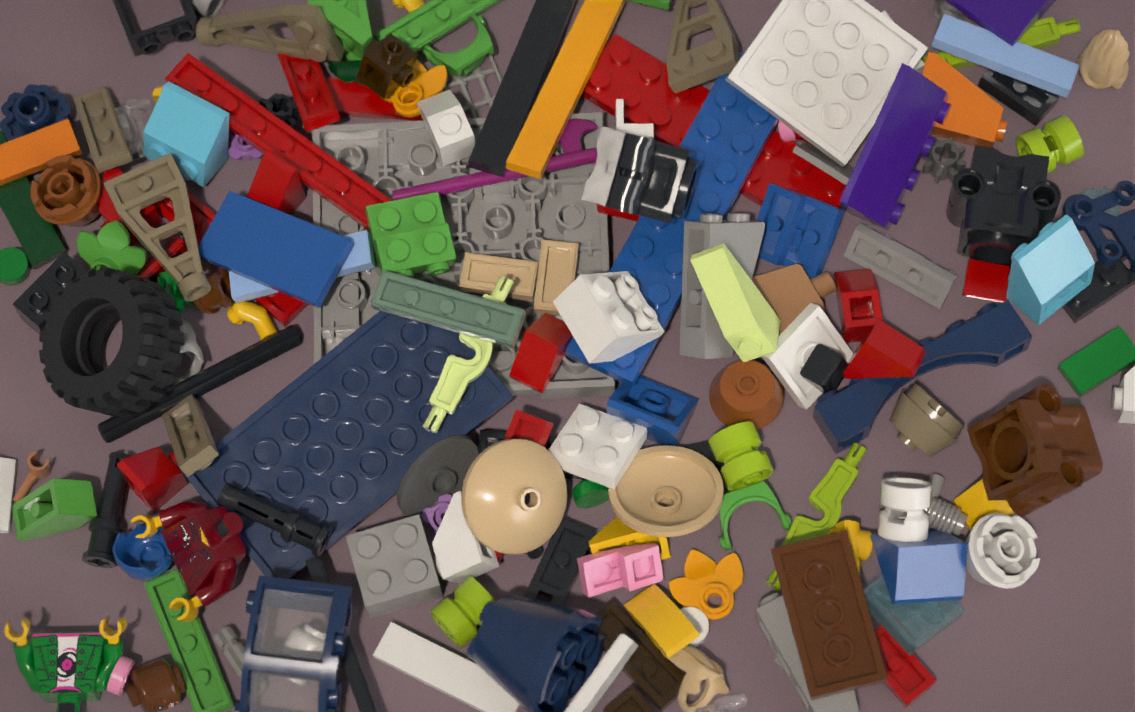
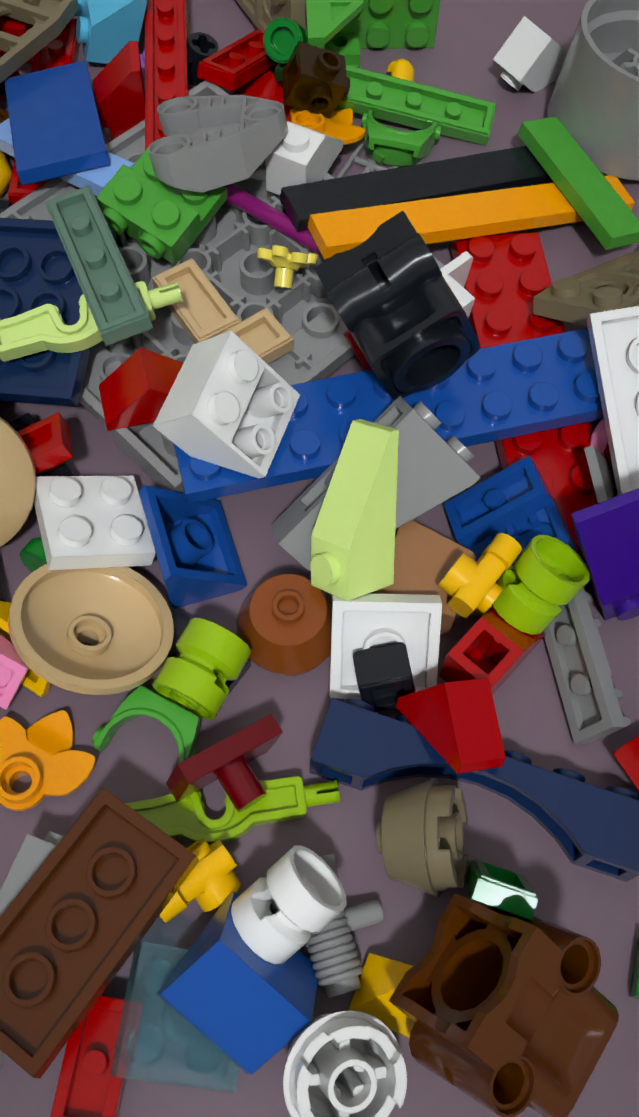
camera: 40 degrees right, 5 degrees down
none -> light grey connector [148,95,288,193]
none -> dark red tile [166,714,283,813]
none -> light yellow plant [257,245,318,289]
none -> green tile [263,18,307,64]
none -> yellow plate [438,533,522,618]
none -> green tile [466,859,538,920]
none -> lime wheel [492,535,590,635]

